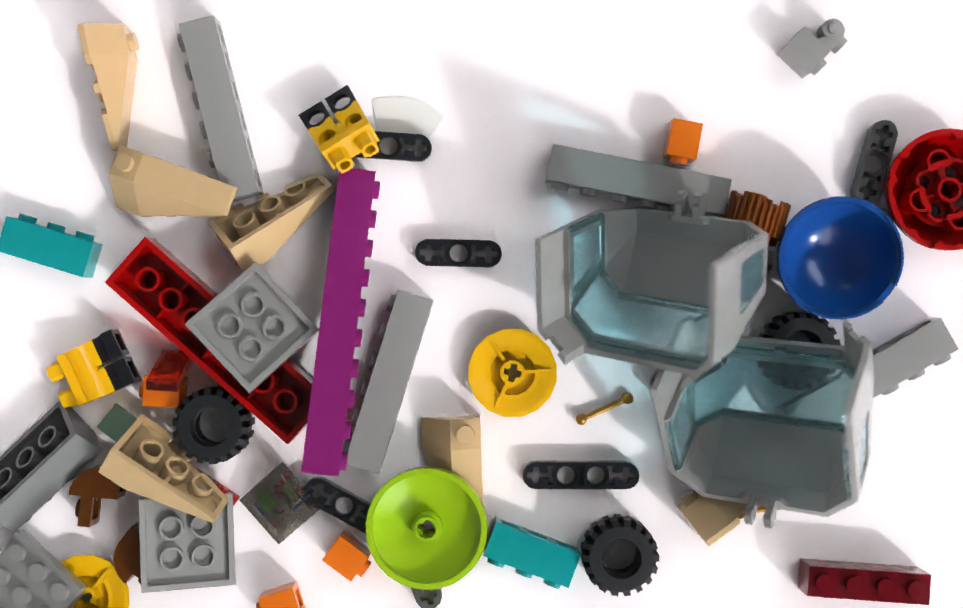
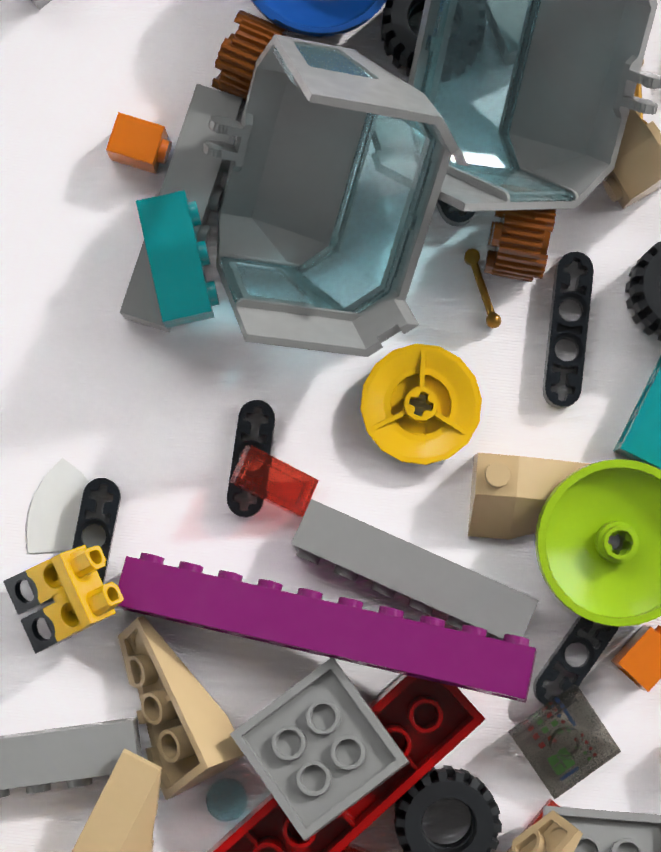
camera: 90 degrees left, 5 degrees down
none -> teal brick [136,190,220,328]
none -> clear light blue tile [206,778,248,822]
none -> clear red tile [229,445,319,517]
none -> dark orange brick [484,195,556,282]

